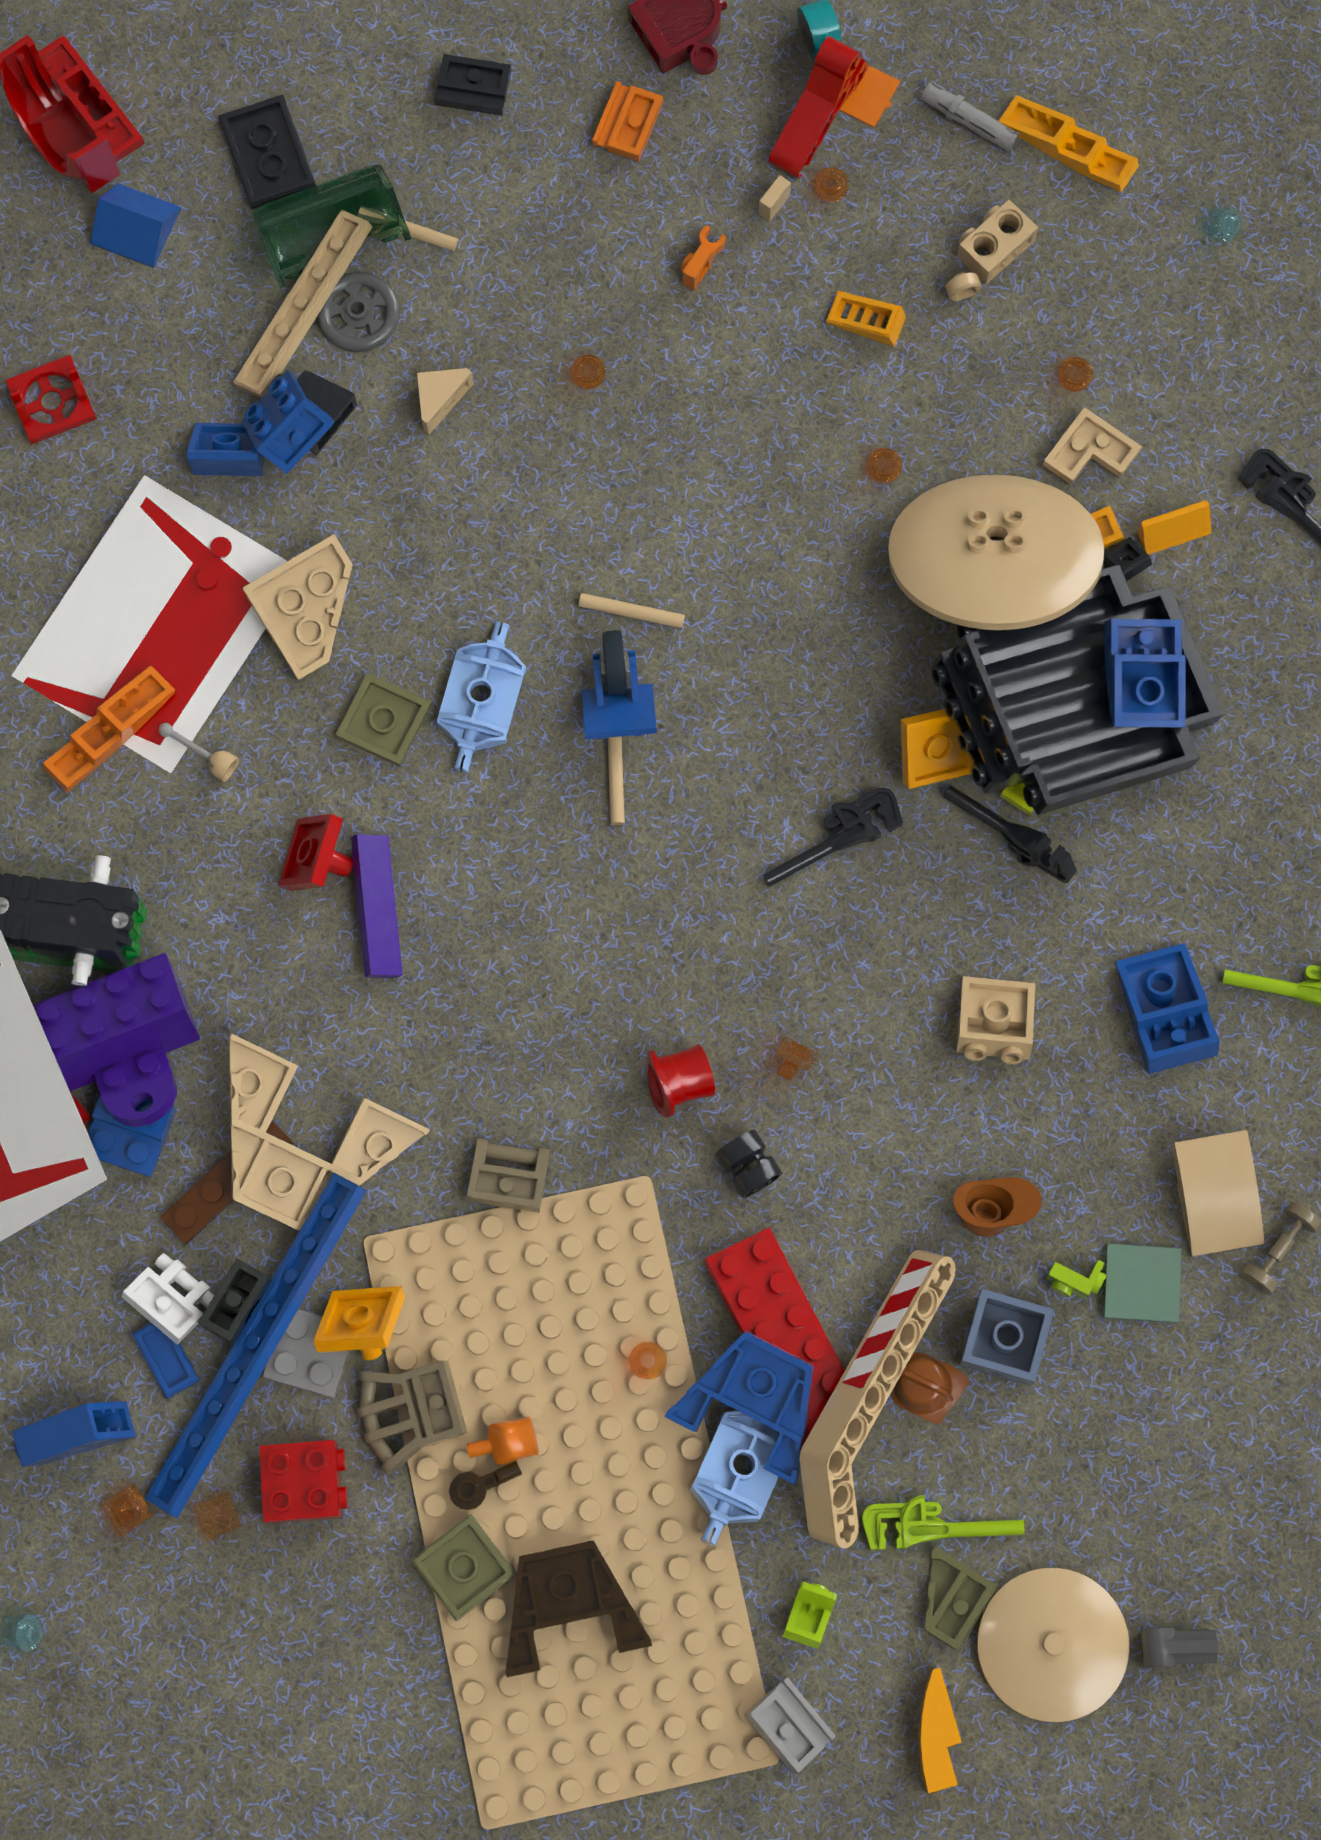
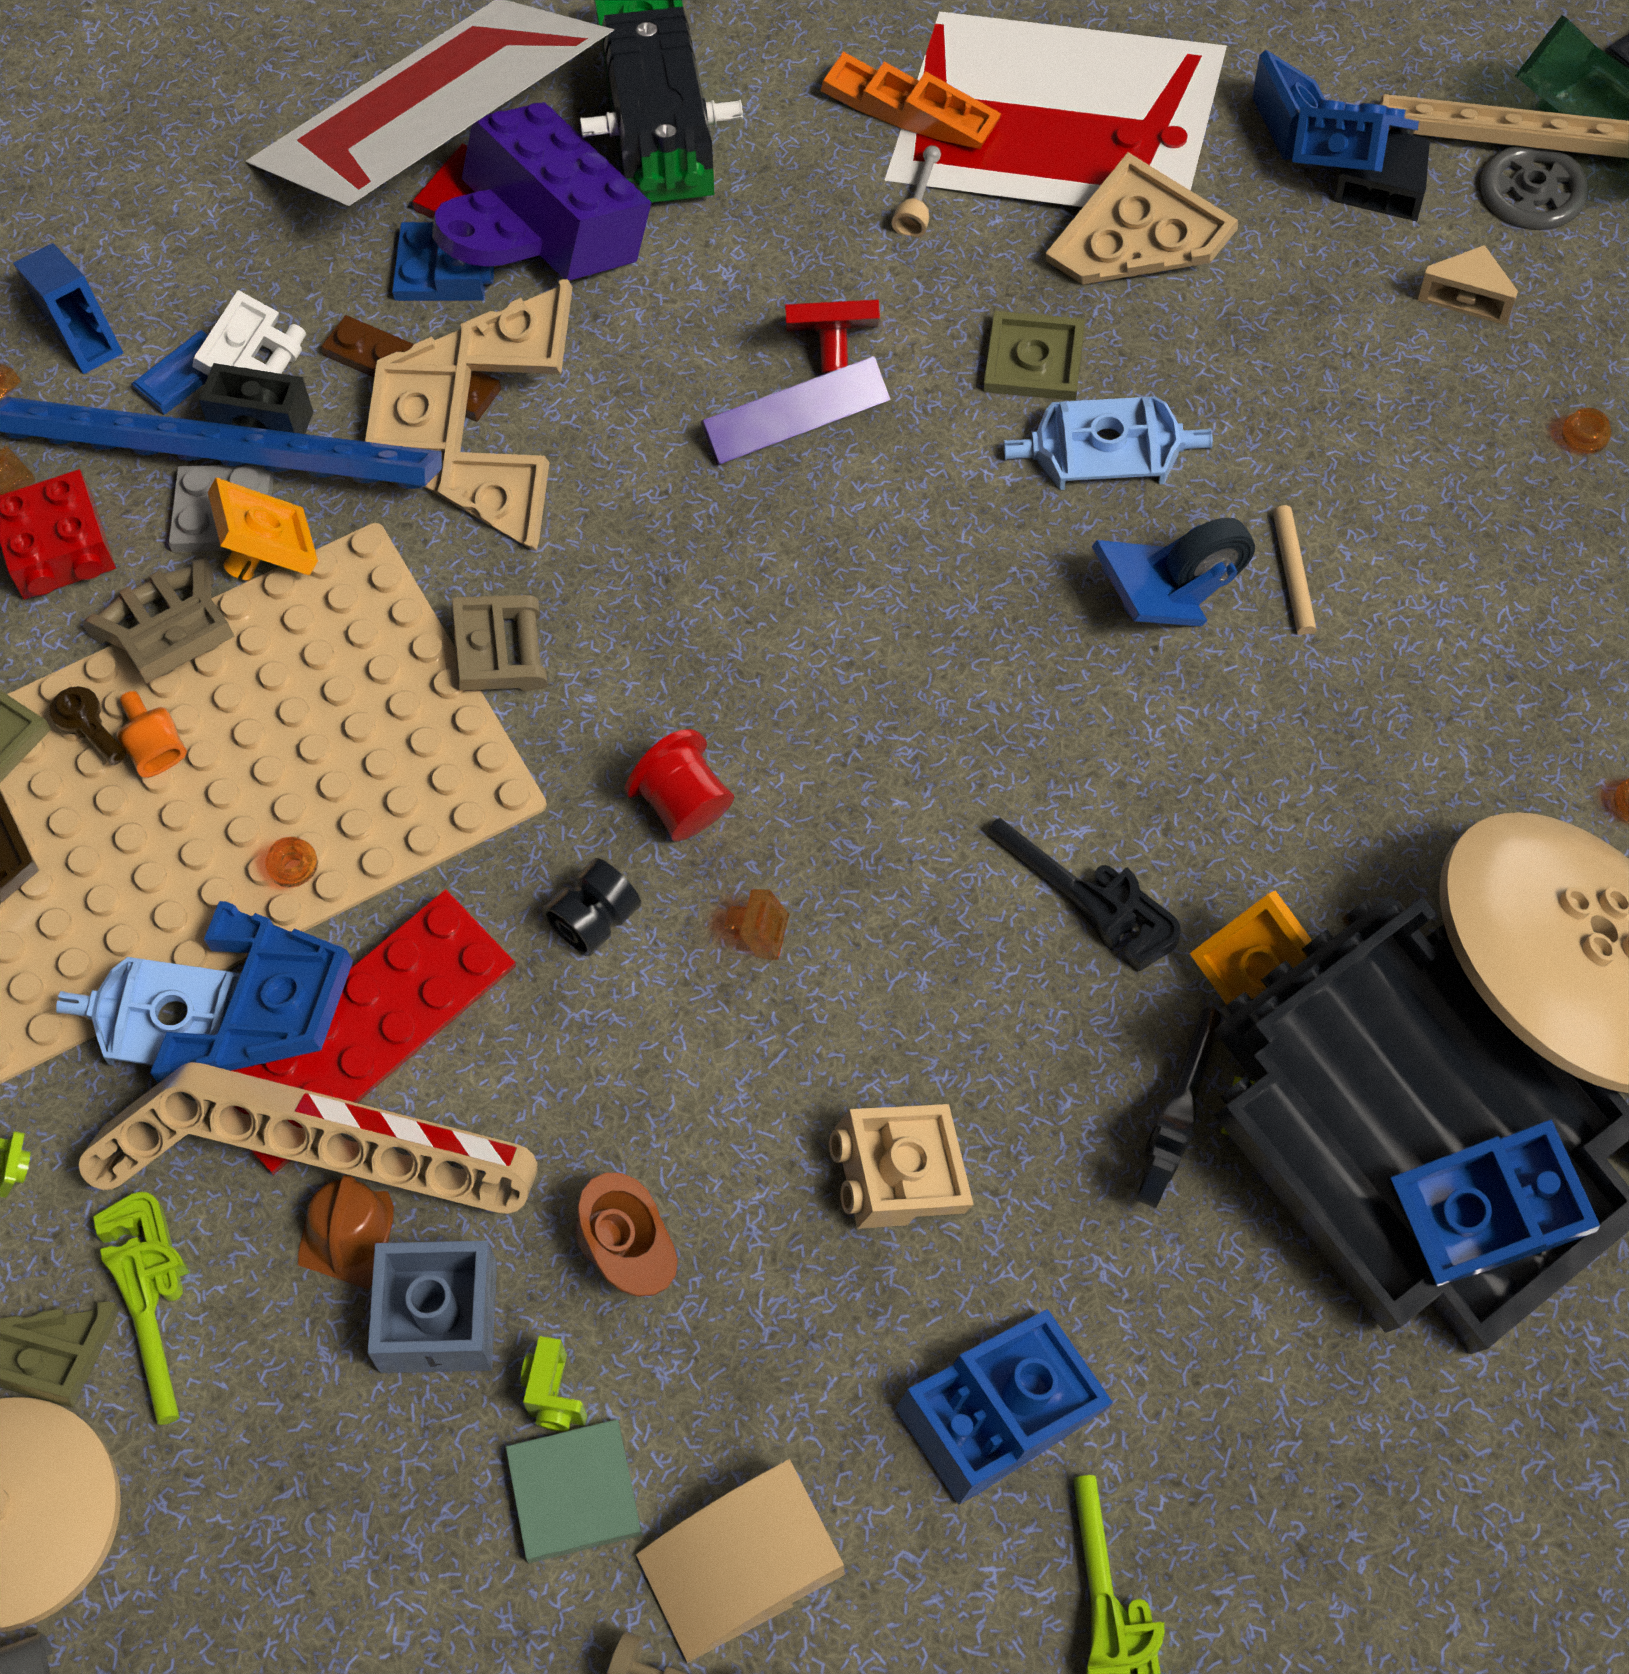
camera: 75 degrees right, 15 degrees down
tan bar [607,736,625,825] -> none

